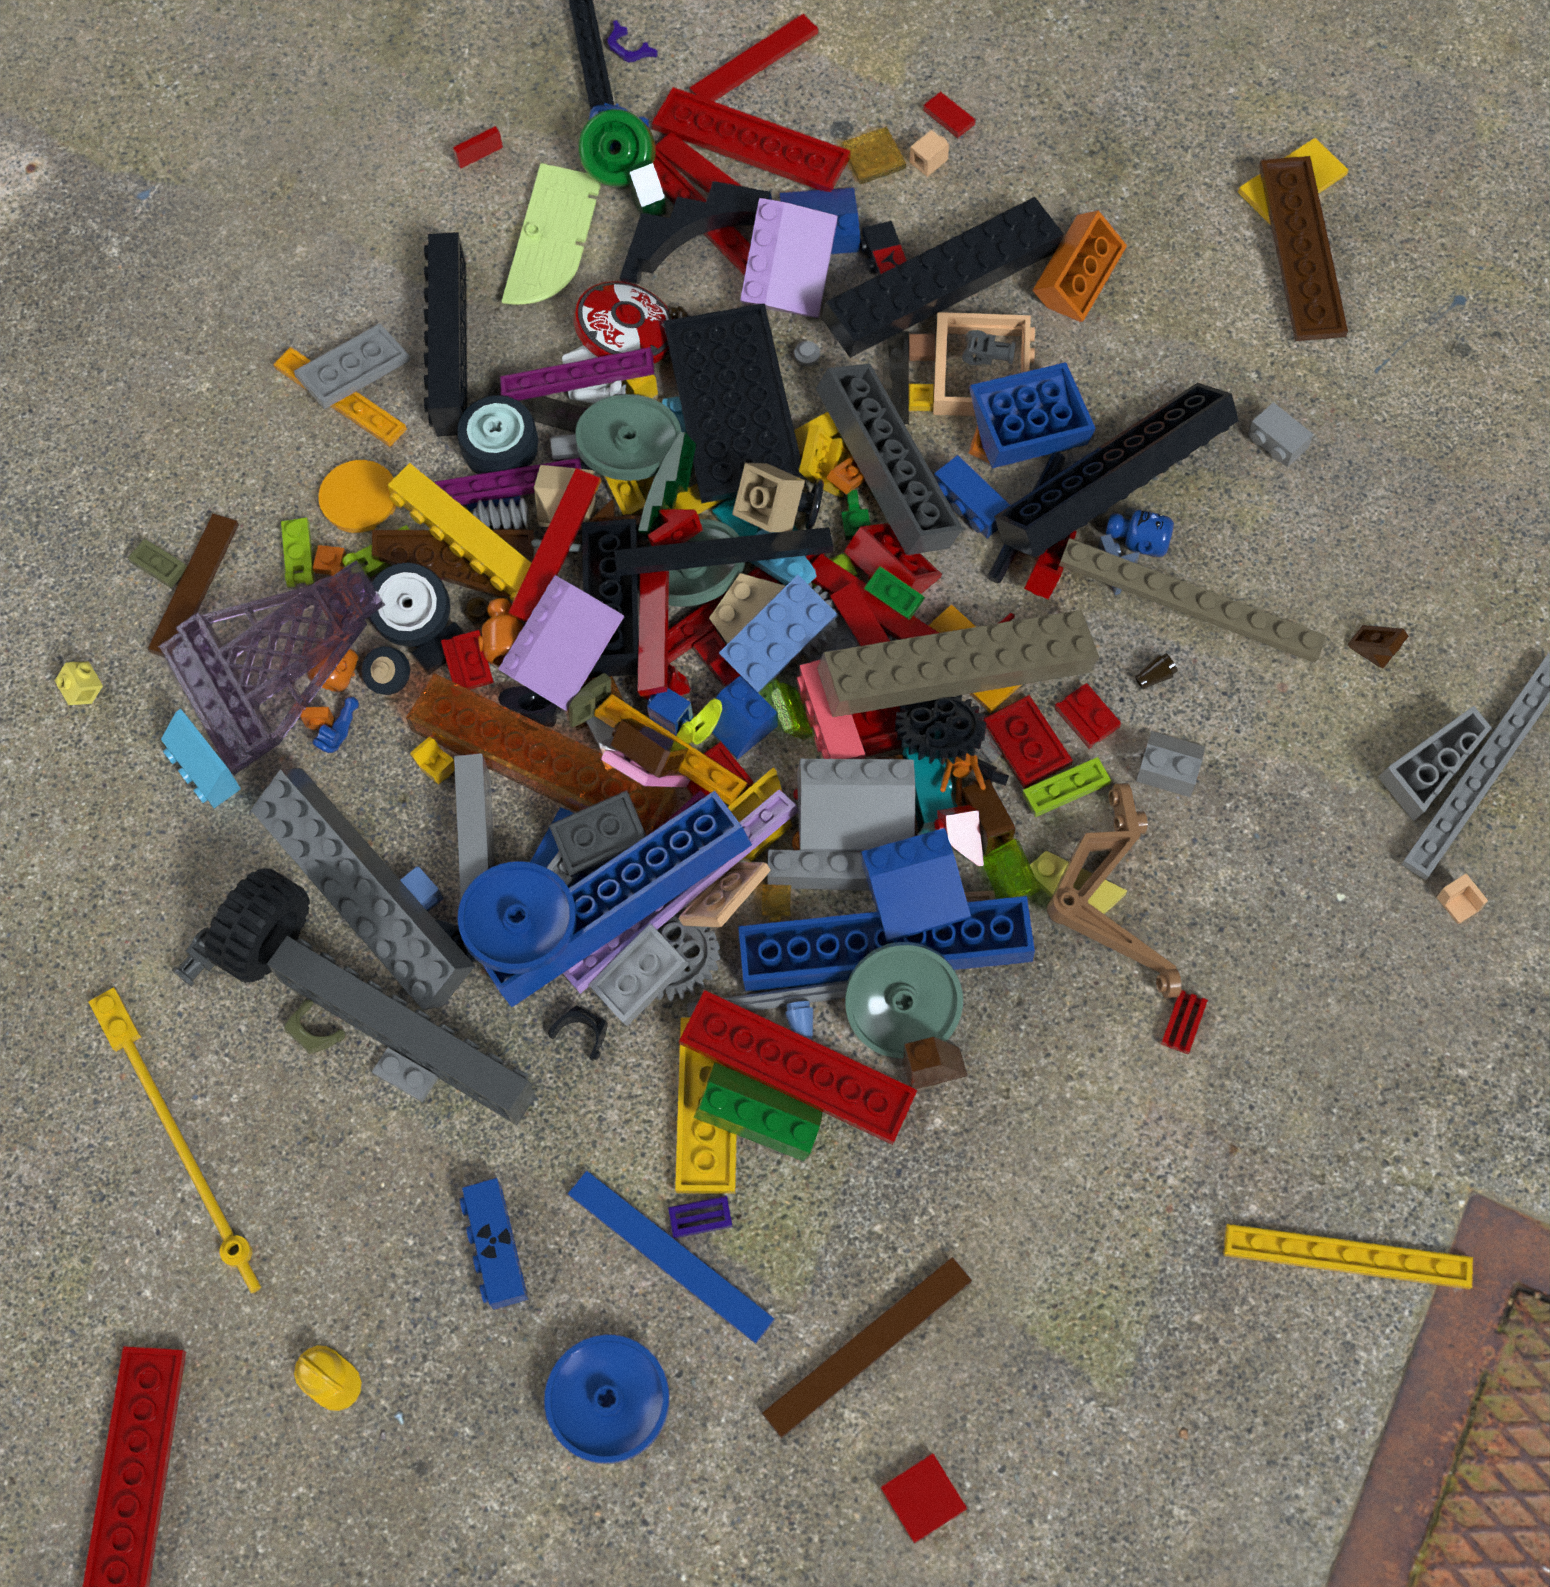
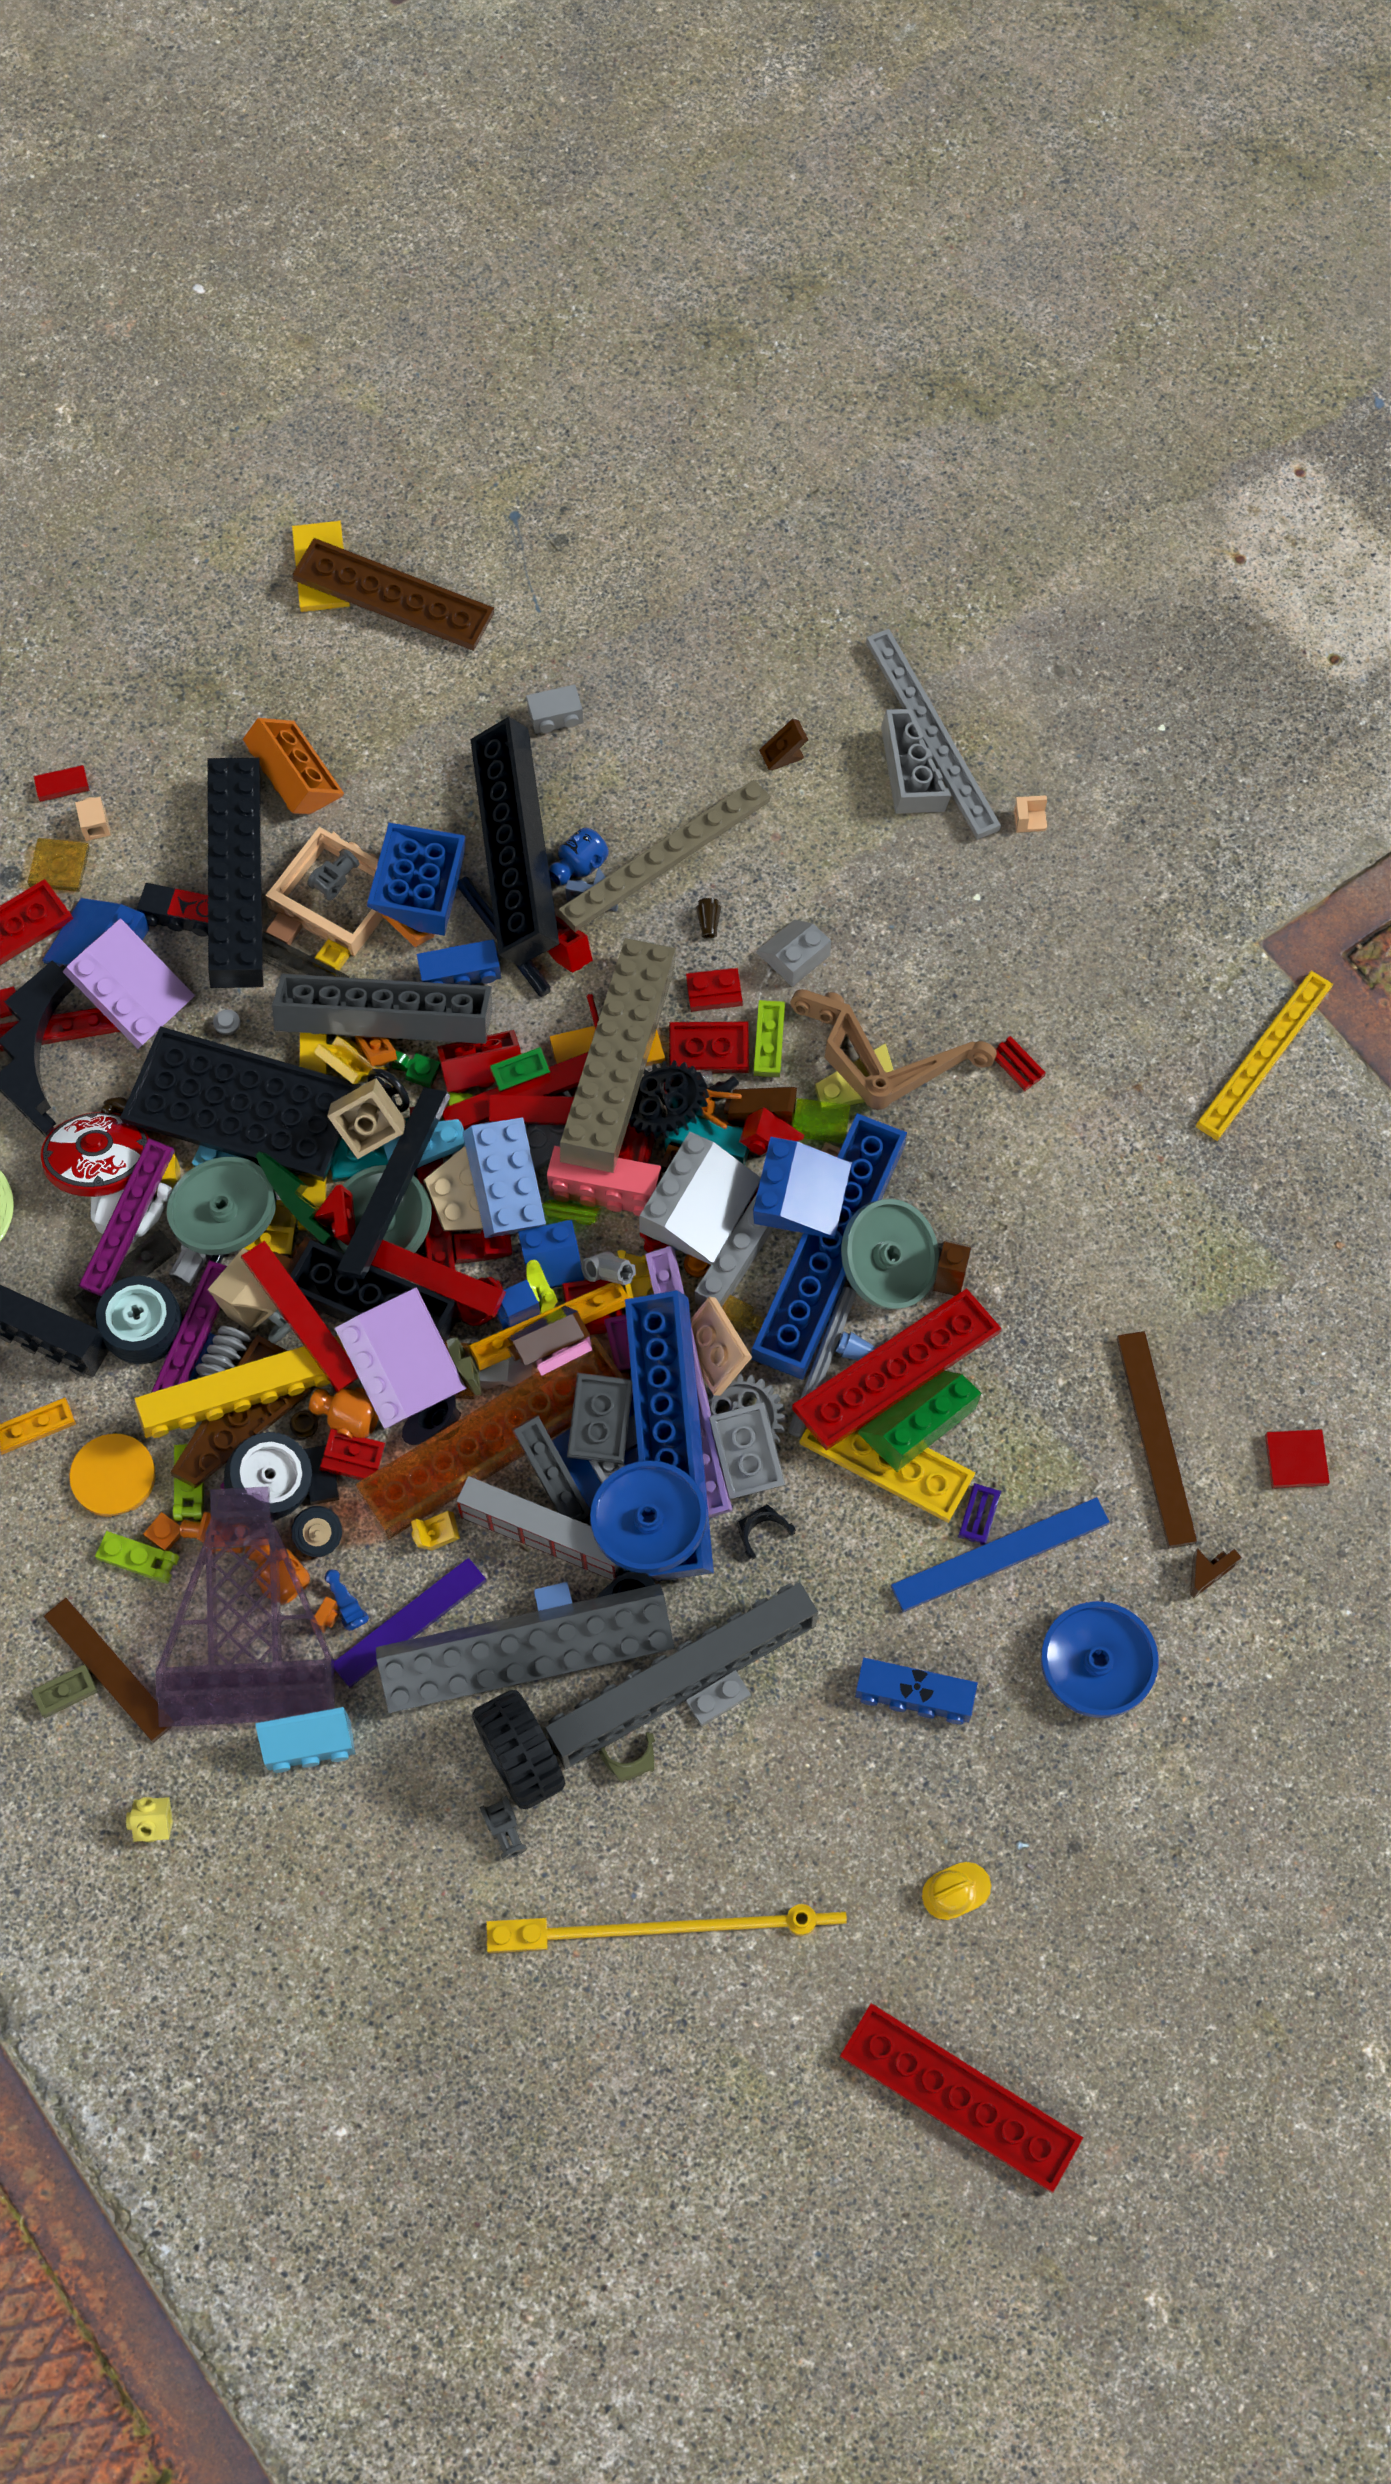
camera: 65 degrees left, 0 degrees up
none -> dark purple tile [331,1557,487,1688]
none -> dark grey plate [512,1415,591,1522]
none -> light grey piece [582,1251,636,1285]
none -> reddish brown slope [1190,1548,1242,1598]

